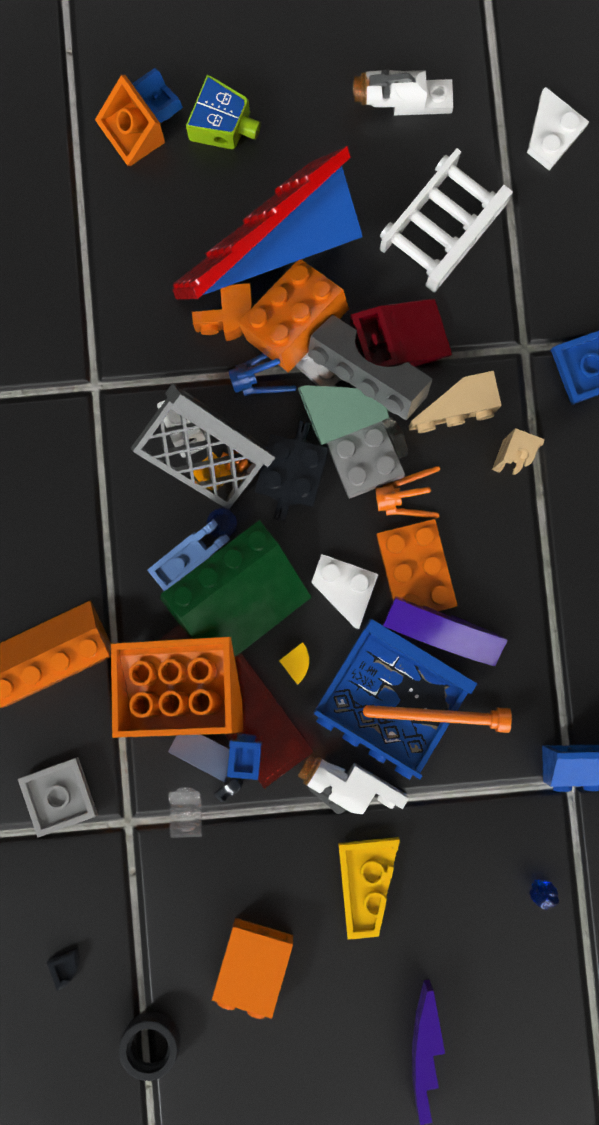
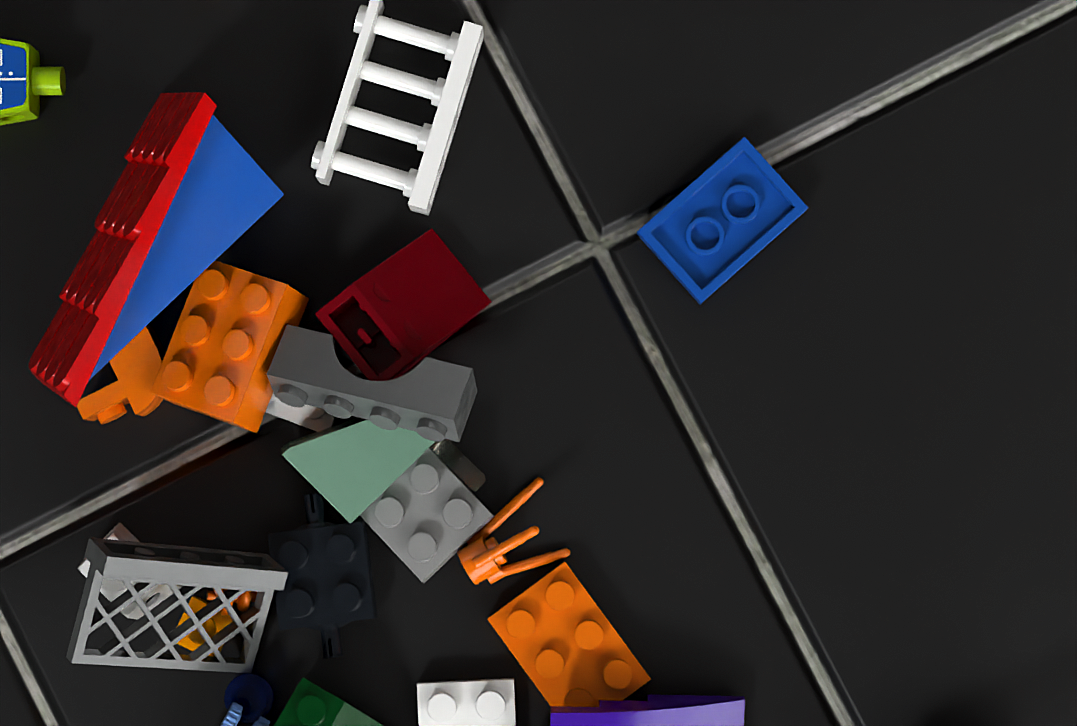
camera: 25 degrees left, 0 degrees up
blue plant [228,353,297,396] -> none
tan slope [409,371,502,433] -> none
tan hinge [492,428,545,475] -> none

